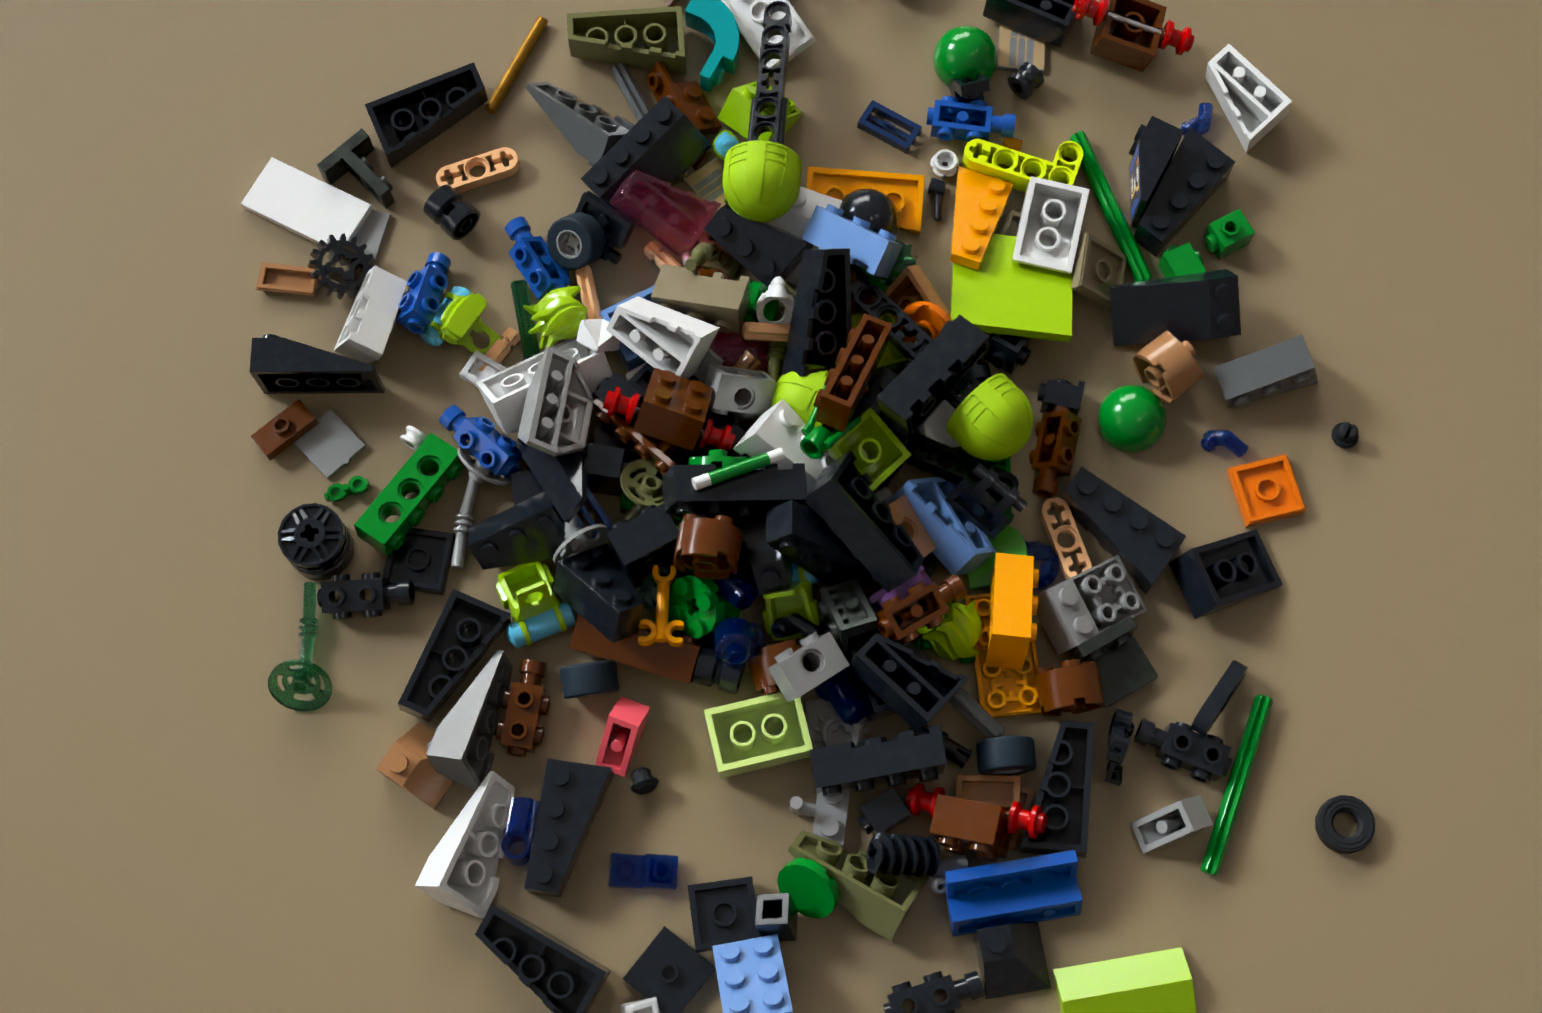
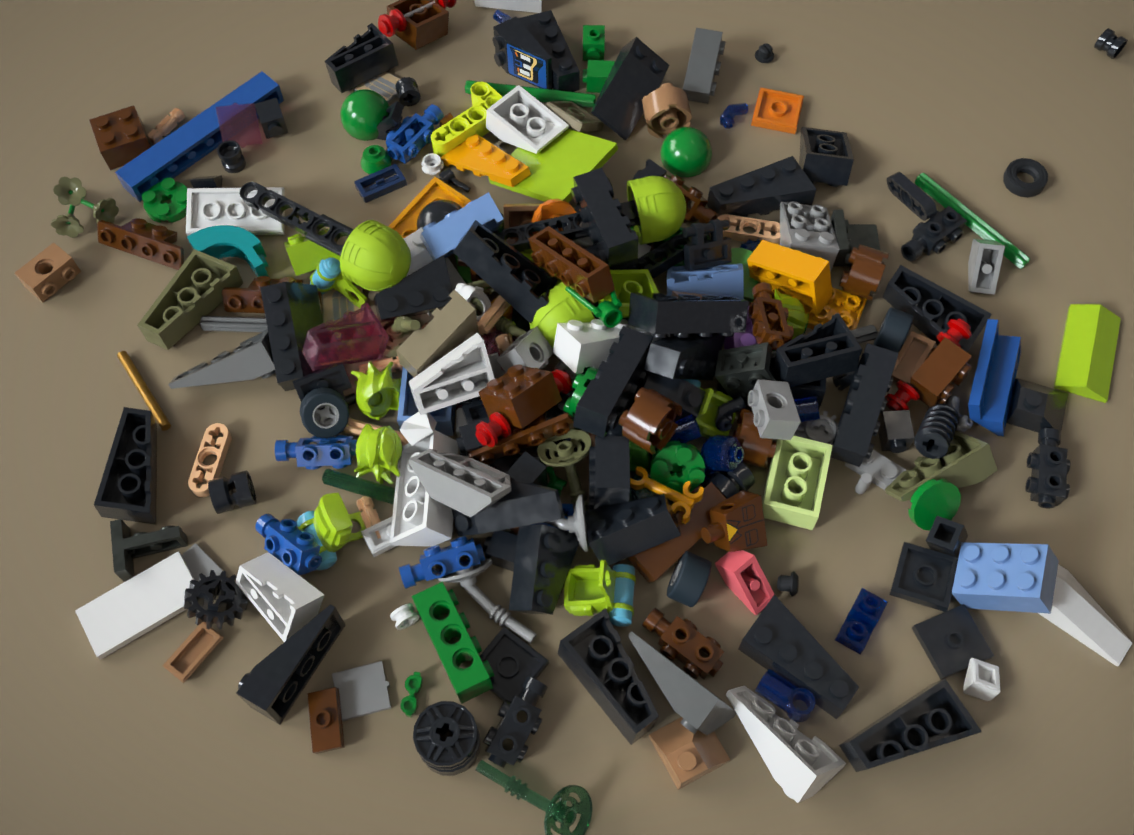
camera: 60 degrees left, 10 degrees down
green bar [691,448,785,490] -> none
black piece [1105,709,1135,786] -> none
none -> lime hair [351,361,401,420]
none -> green cone [360,145,392,174]
none -> reddish brown torso [701,490,768,552]

